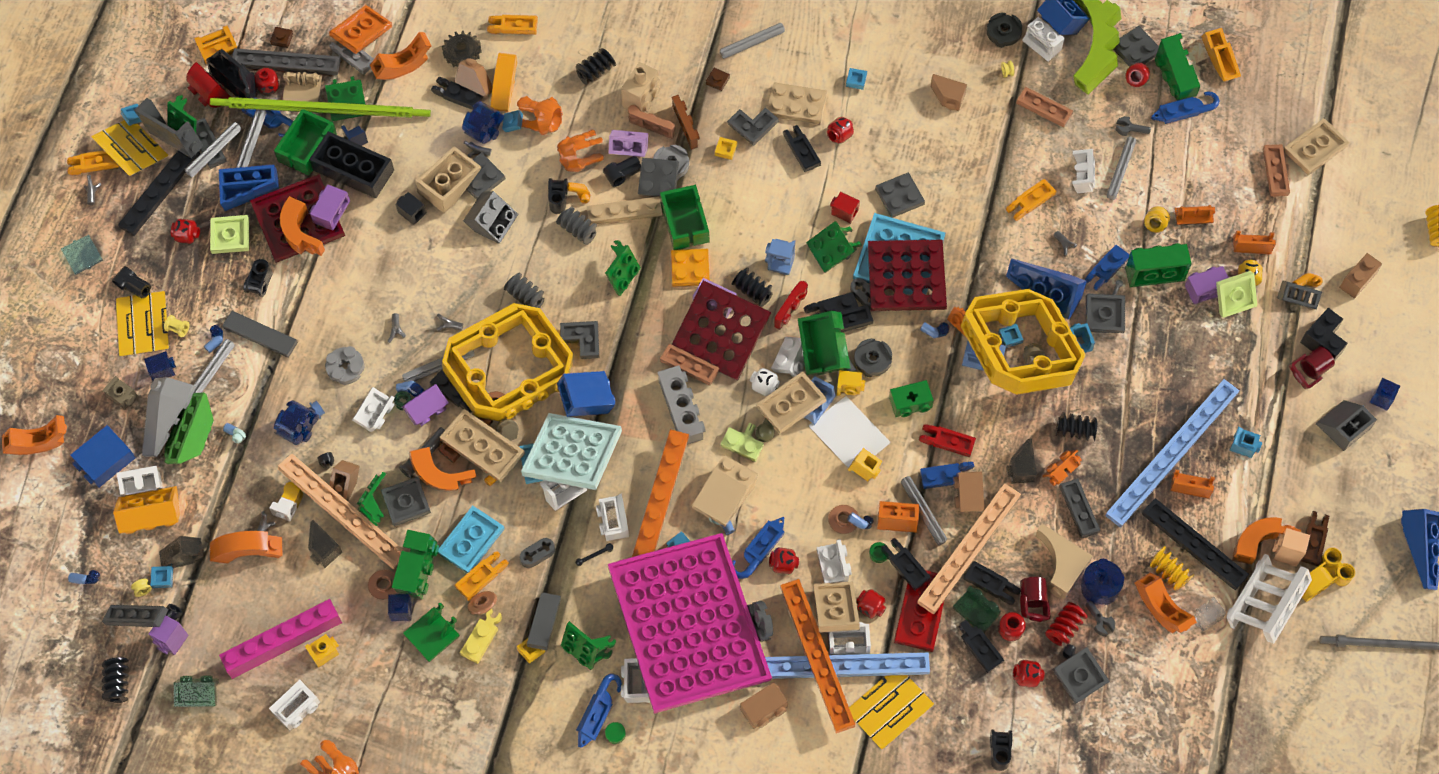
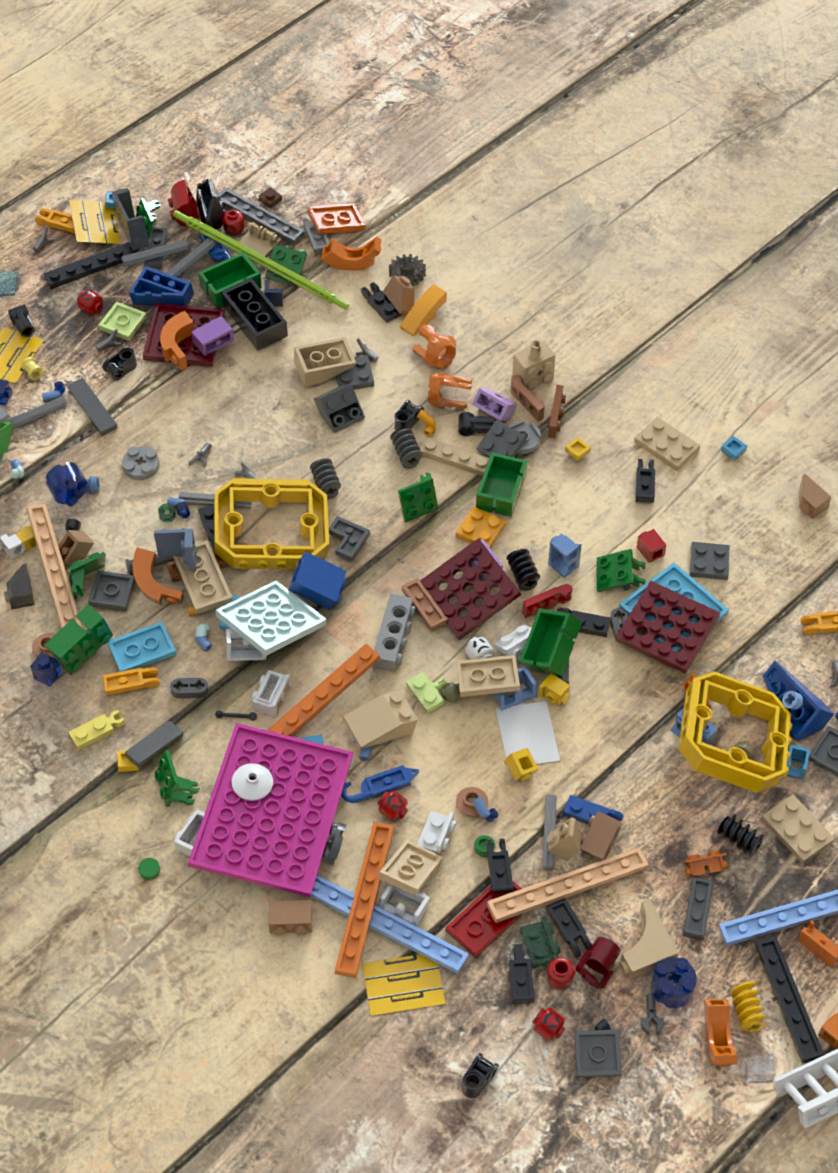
camera: 30 degrees right, 10 degrees down
light orange plate [194,25,238,64] -> none
white bracket [352,387,395,432] -> none
black brick [396,192,427,225] -> none
medium lavender brick [402,384,449,426] -> none
green plate [403,603,460,662] -> none
clear blue brick [462,101,504,144] -> none
nougat piece [468,591,497,615] -> none
light orange hinge [487,15,538,35] -> none
dark tan piece [496,418,519,441] -> none
dark azure plate [502,110,523,132] -> none
black piece [576,48,616,85] -> none
blue plate [576,674,622,748] -> none
reddish brown plate [706,67,730,91] -> none
light grey axle [720,23,785,59] -> none
dark grey plate [727,108,779,146] -> none
red head [827,117,854,144] -> none
black plate [841,304,873,332] -> none
dark grey plate [854,338,892,377] -> none
red head [856,589,887,619] -> none
orange hinge [877,501,919,533] -> none
green brick [889,380,934,417] -> none
red hinge [919,424,976,458] -> none
arm [920,322,950,338] -> none
dark azure plate [998,324,1024,349] -> none
clear smoke slope [1006,439,1037,484] -> none
red piece [1045,602,1088,646] -> none
none -> flat silver bar [95,329,121,352]
none -> sand blue bracket [154,528,197,571]
none -> arm [195,623,212,651]
none -> white dish [232,764,273,801]
none -> tan slope [547,817,582,860]
none -> tan plate [761,794,835,864]
none -> light blue bush [782,691,803,710]

